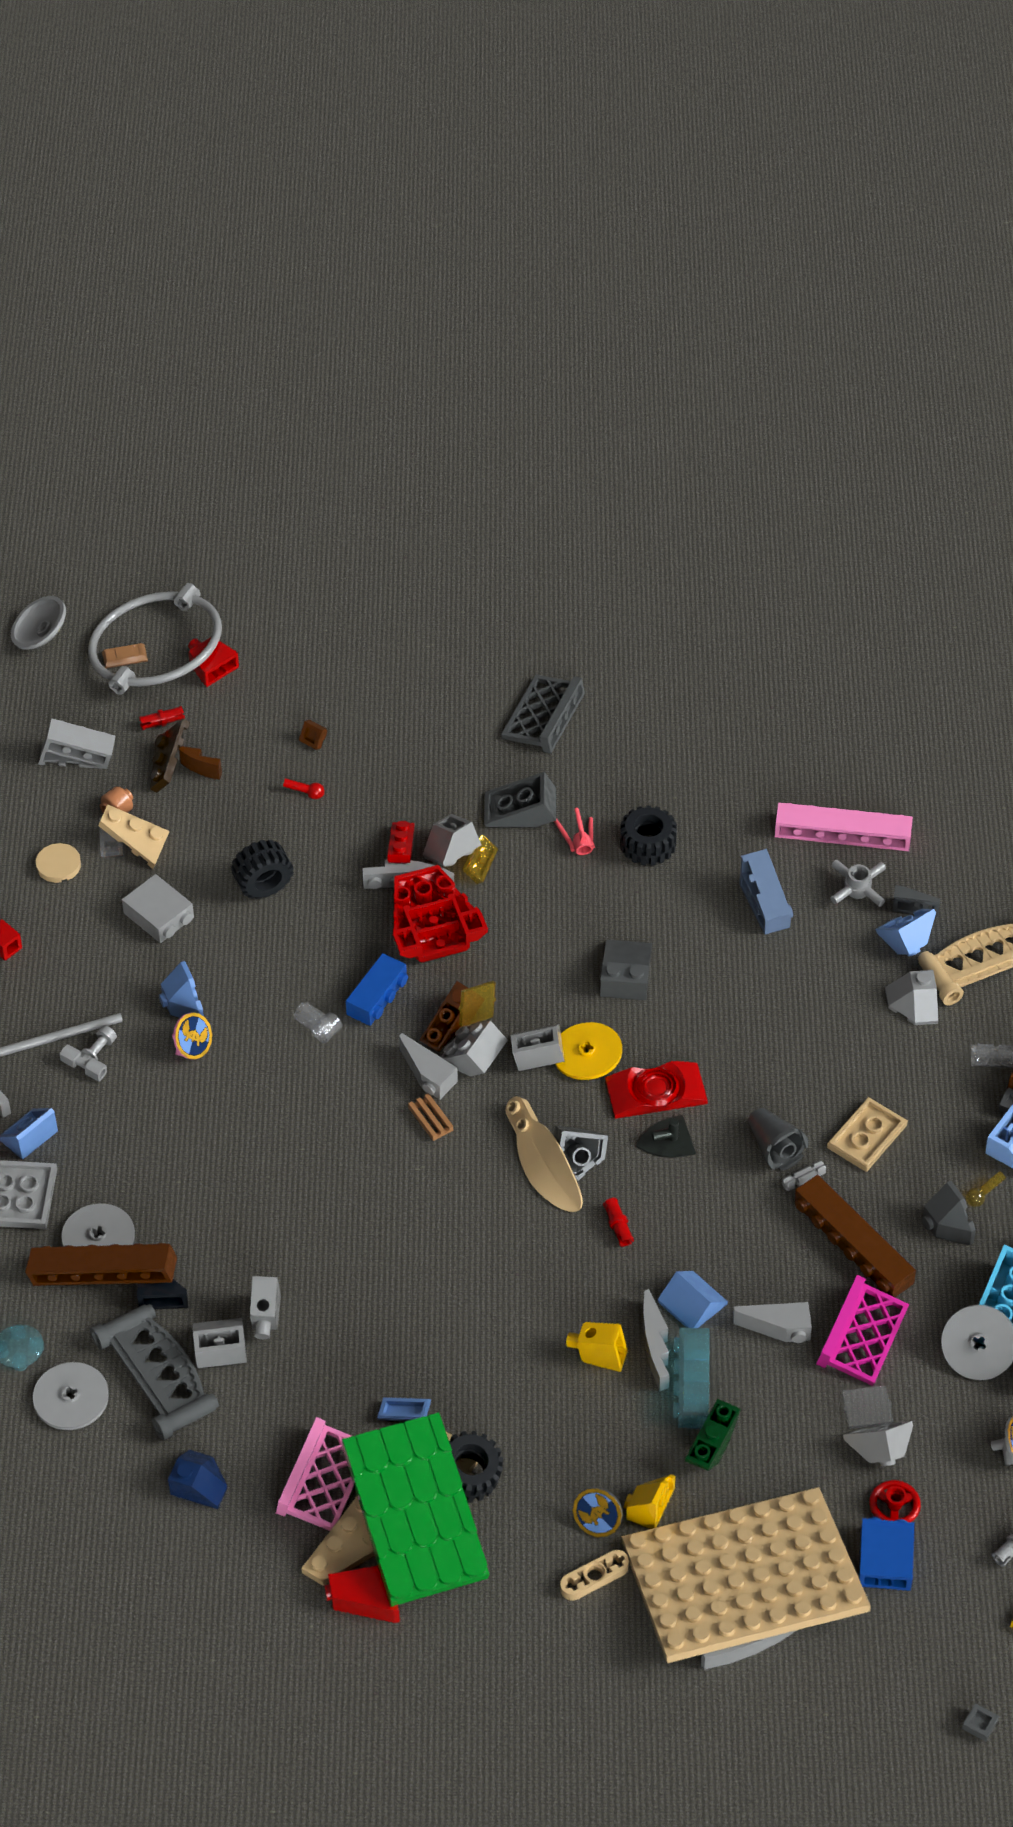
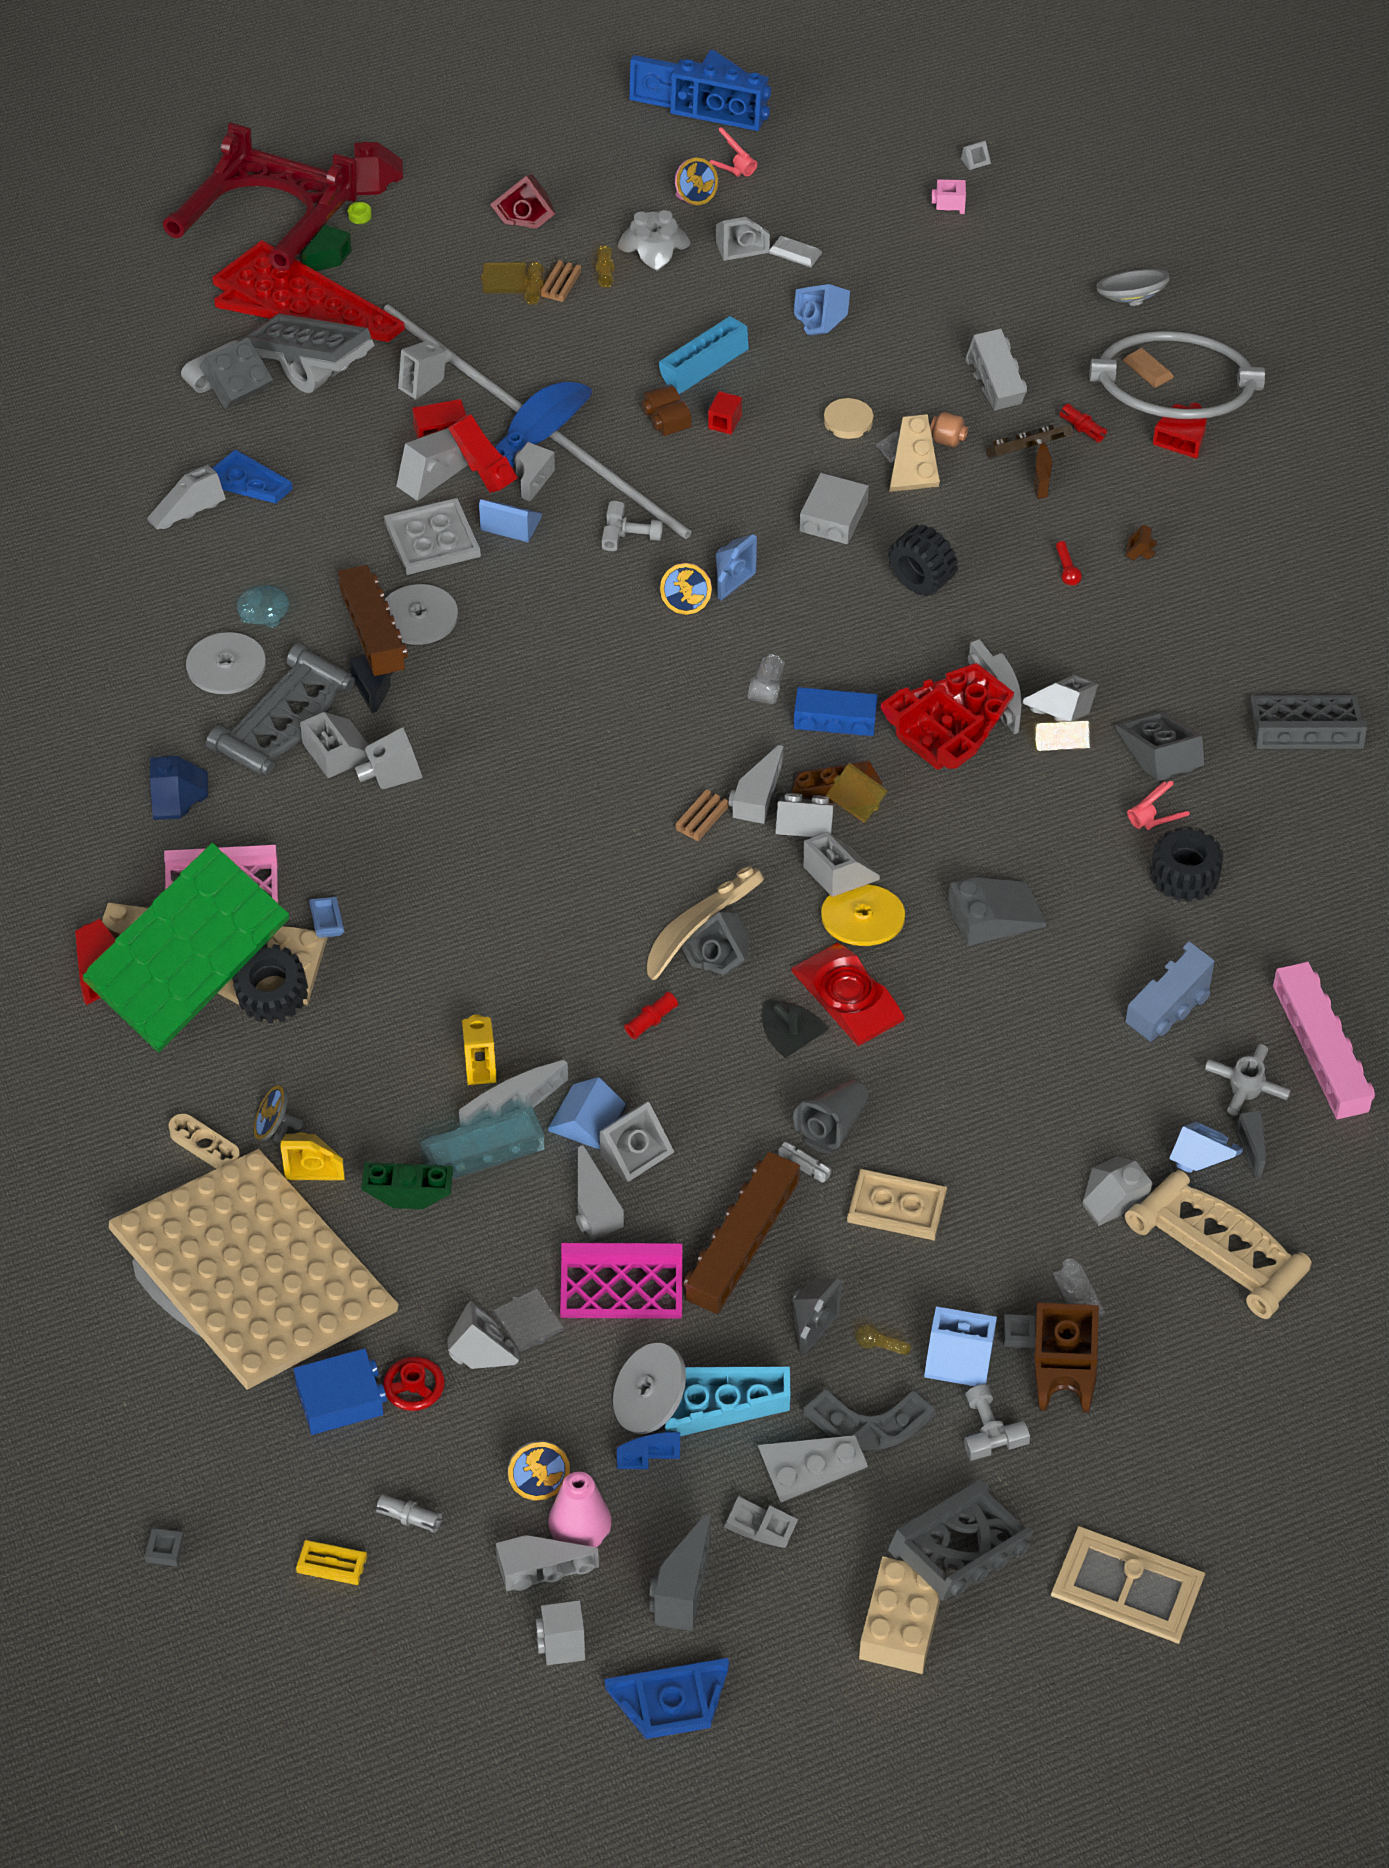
camera: 65 degrees right, 0 degrees up
red plate [388,821,415,863] -> none
none -> light grey slope [600,1101,674,1182]

